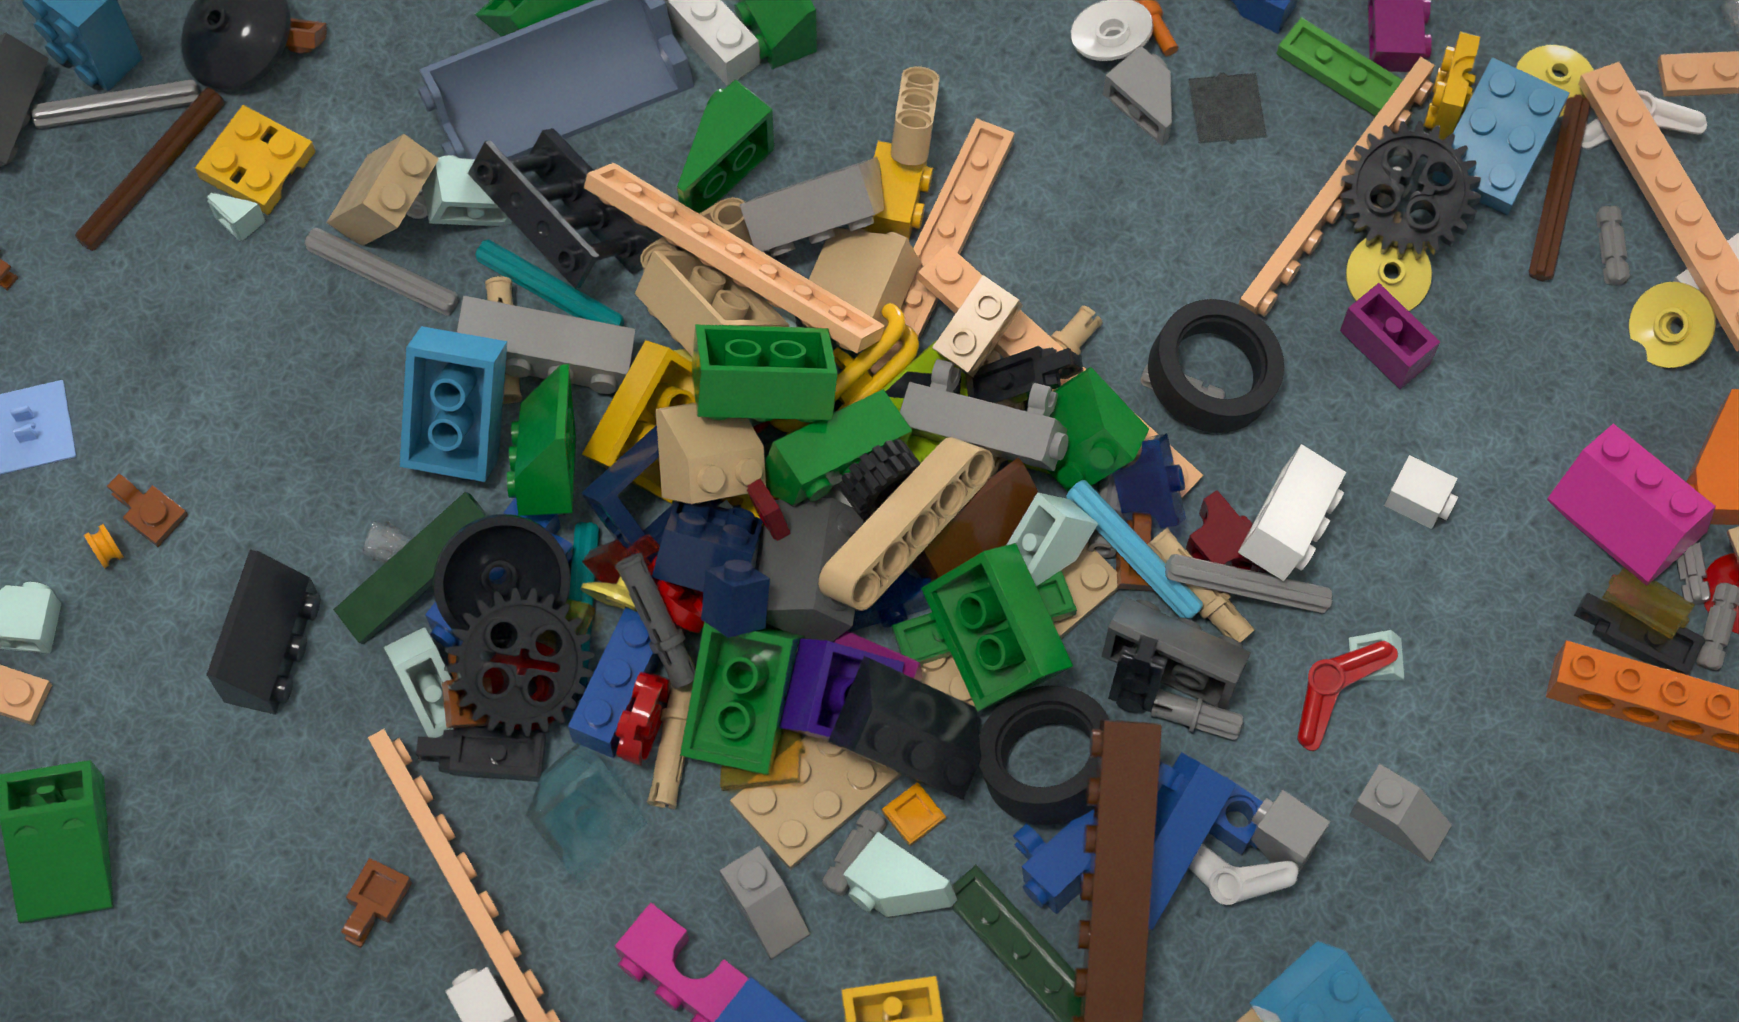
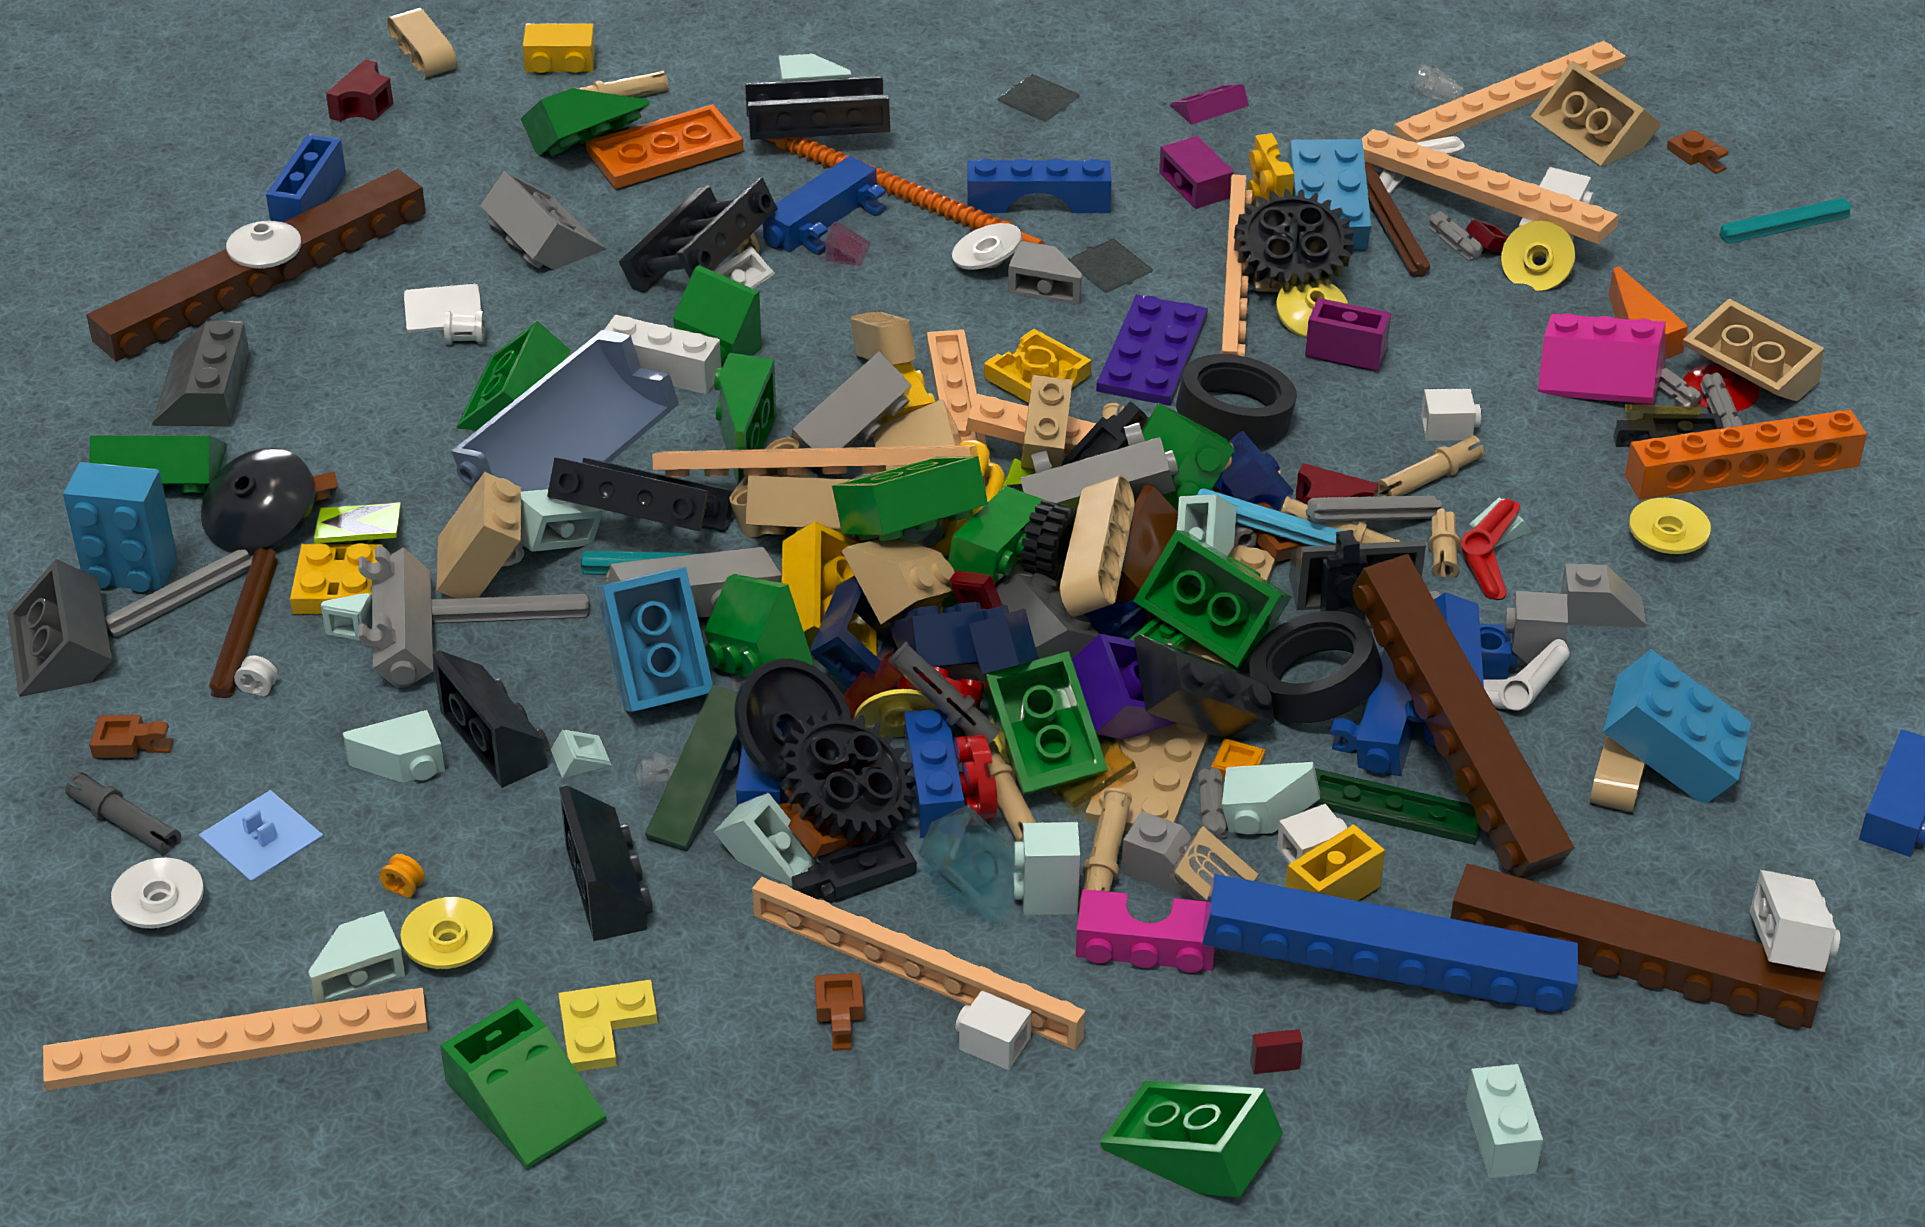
camera: 30 degrees left, 25 degrees down
dark orange plate [107,474,188,547] -> none
white brick [1238,444,1346,581] -> none
bright green plate [1276,17,1403,116] -> none
none -> white bush [234,655,278,696]
none -> piece [314,503,401,544]
none -> light aqua slope [343,710,445,783]
none -> light grey brick [358,545,433,689]
none -> light yellow dish [401,897,493,969]
none -> black slope [432,651,550,788]
none -> light aqua slope [550,730,611,778]
none -> light yellow plate [559,980,658,1072]
none -> yellow brick [984,329,1091,403]
none -> light aqua brick [1013,822,1080,915]
none -> tan pin [1078,787,1132,909]
none -> dark purple plate [1096,294,1208,406]
none -> piece [1168,824,1260,902]
none -> white brick [1277,804,1347,864]
none -> tan pin [1377,435,1484,496]
none -> tan axle [1428,508,1461,577]
none -> dark red tile [1465,219,1509,253]
none -> light yellow dish [1629,498,1711,554]

